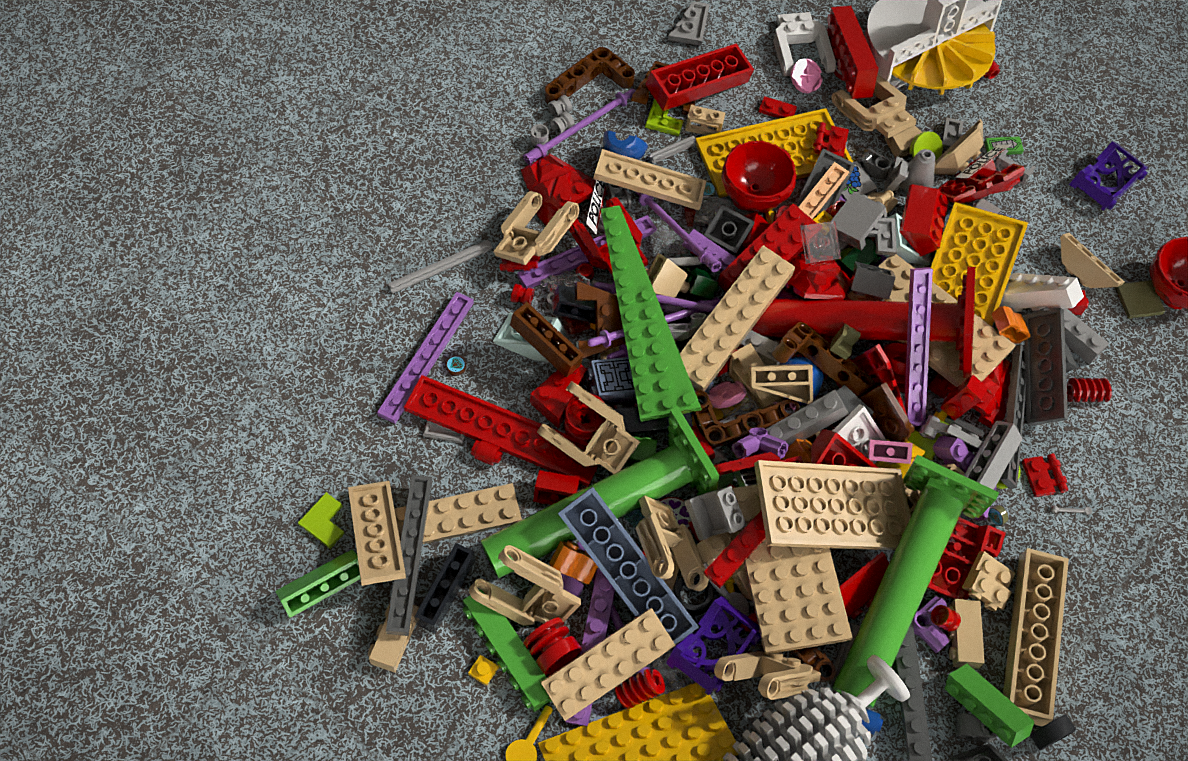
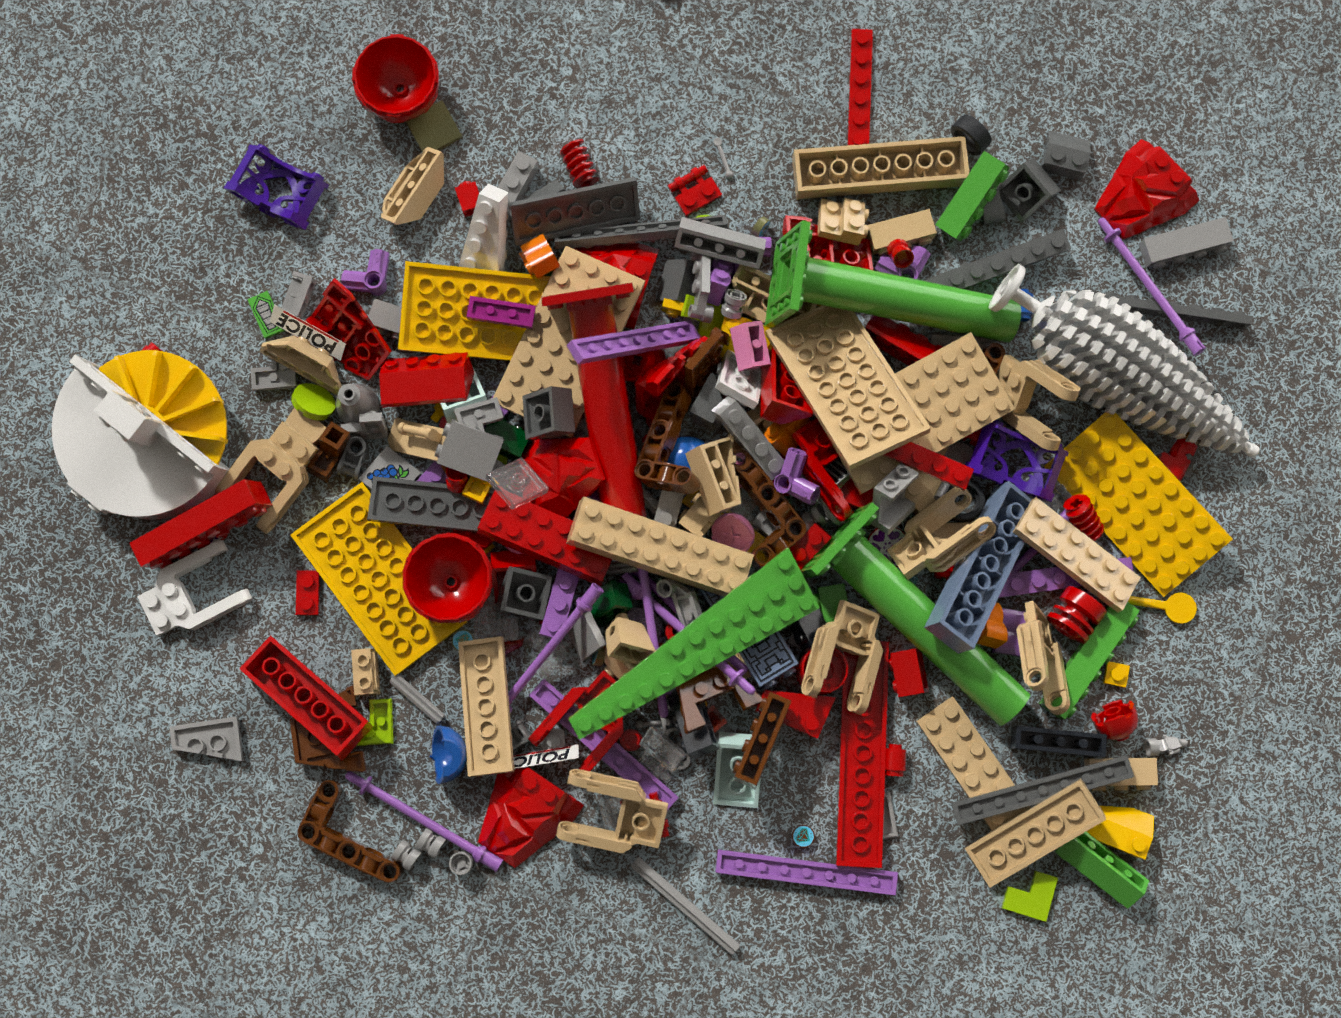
camera: 110 degrees left, 20 degrees up
red wheel [510,284,535,305] -> none
bright pink tile [790,59,822,94] -> none
light nougat plate [799,162,849,219] -> none
red plate [813,122,849,158] -> none
olive panel [830,324,861,360] -> none
red brick [940,374,988,421] -> none
none -> reddish brown brick [307,421,350,483]
none -> medium lavender piece [341,249,390,296]
none -> magenta plate [466,296,536,329]
none -> light grey wheel [721,289,747,319]
none -> red plate [847,28,873,146]
none -> yellow wedge [1086,806,1154,859]
none -> red cylinder [1091,700,1138,741]
none -> light grey piece [1144,735,1188,757]

